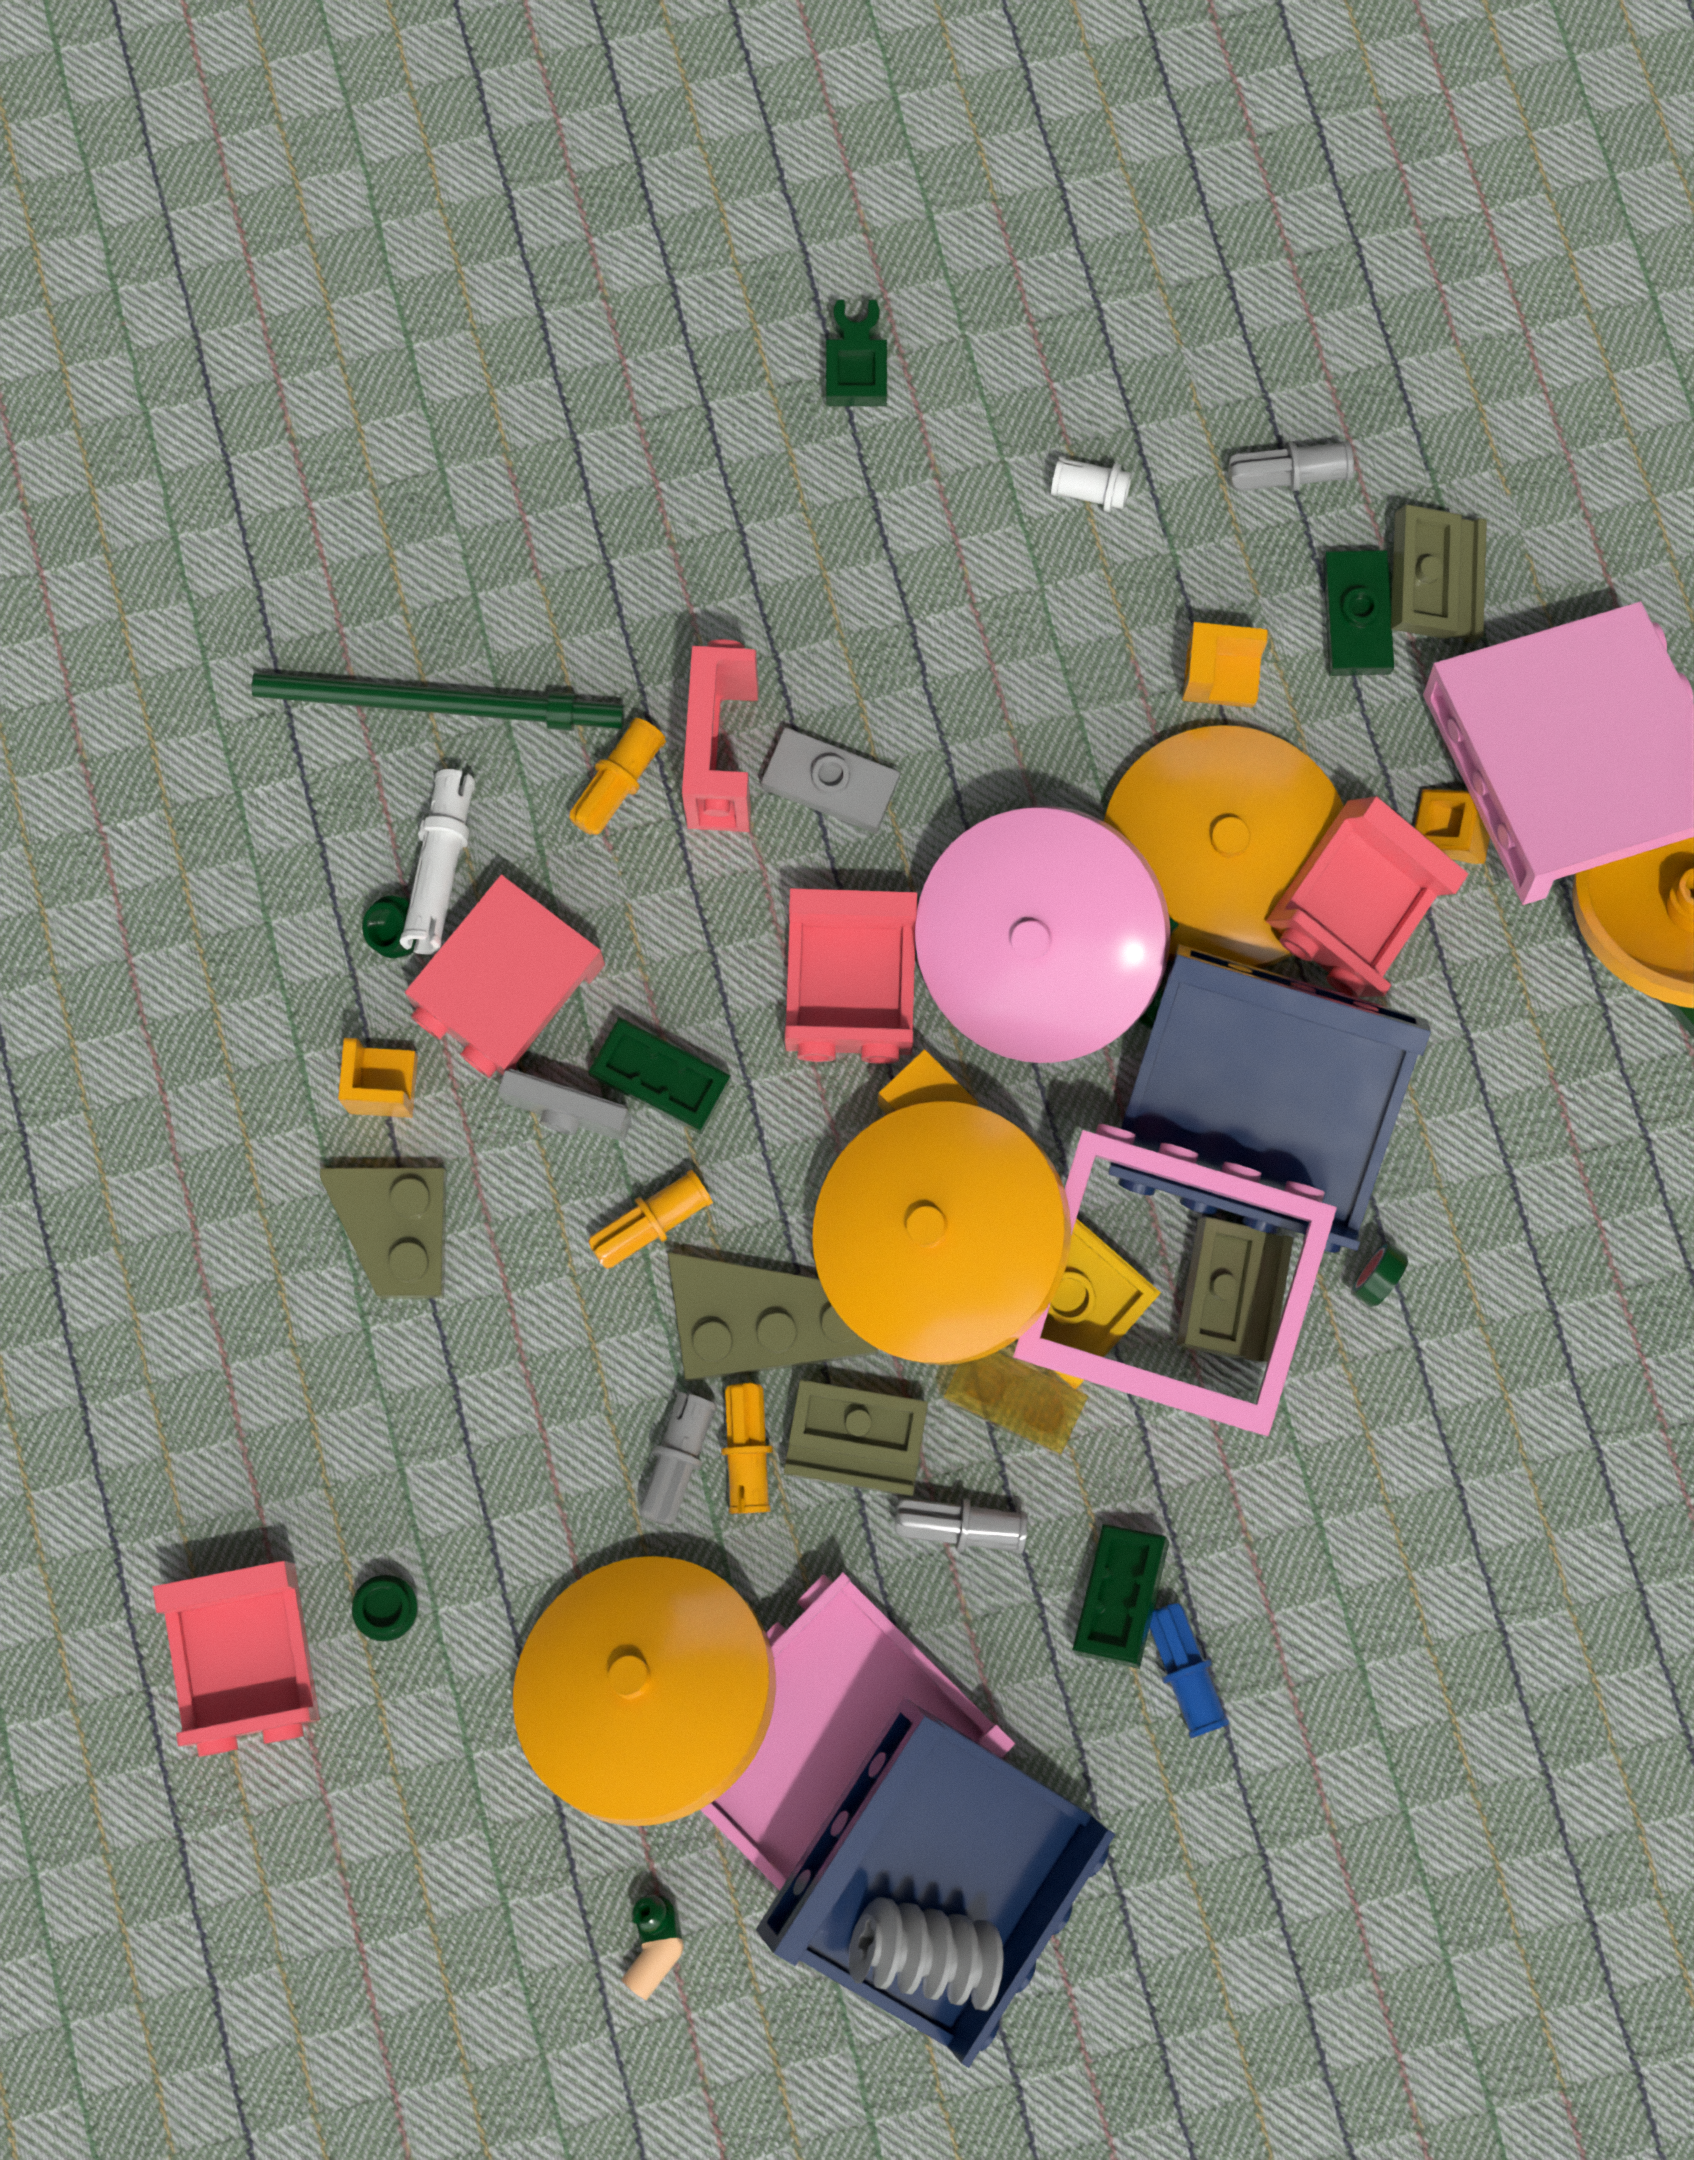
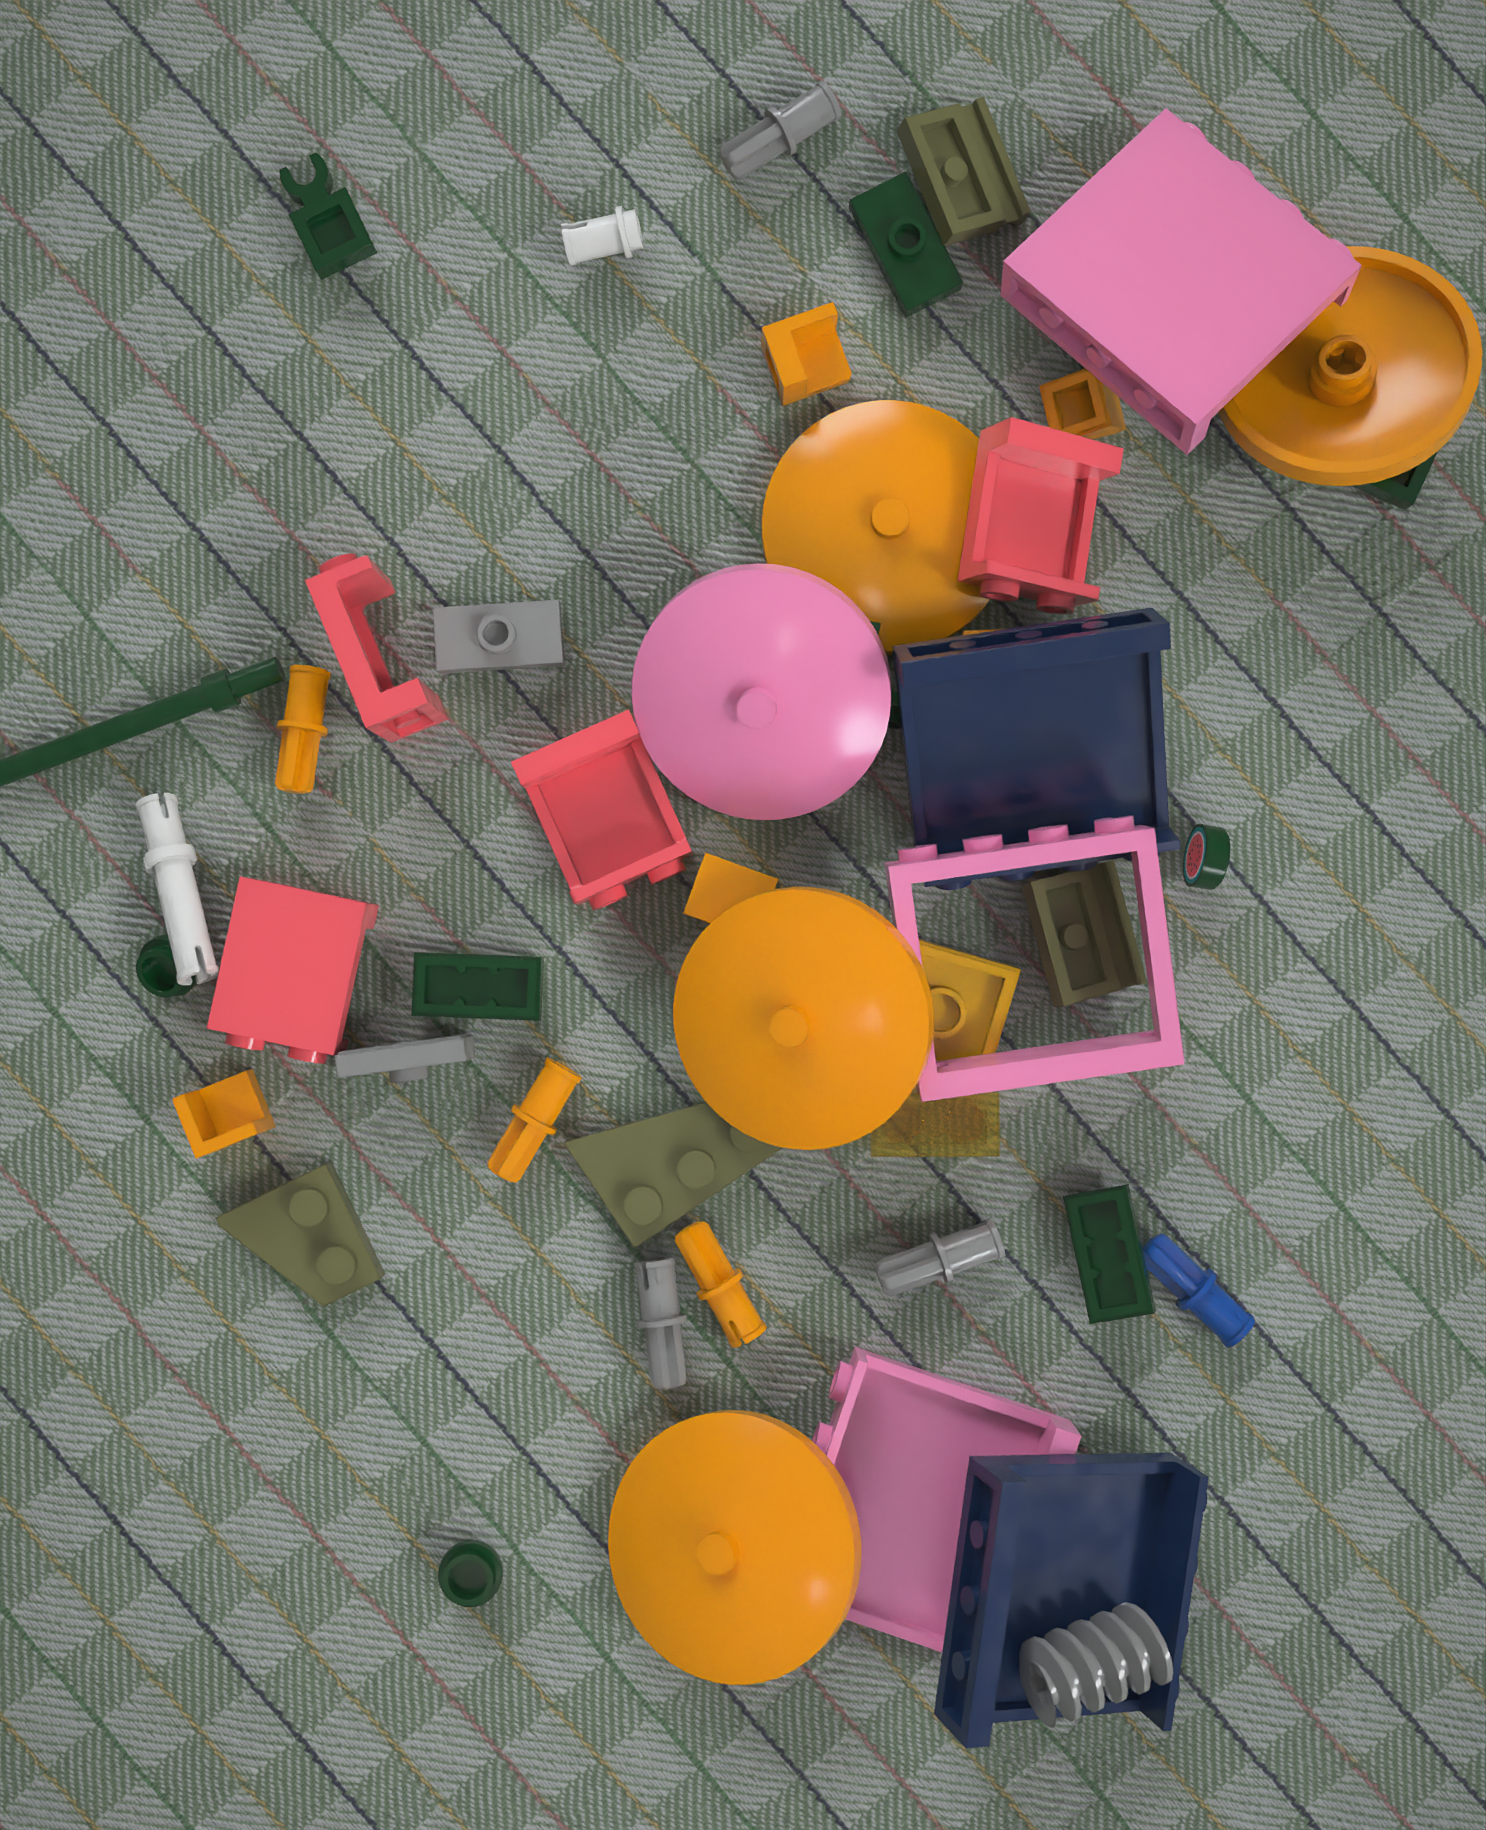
camera: 20 degrees left, 10 degrees up
coral panel [152,1561,320,1757] -> none
arm [621,1895,684,2001] -> none
olive plate [784,1380,928,1497] -> none

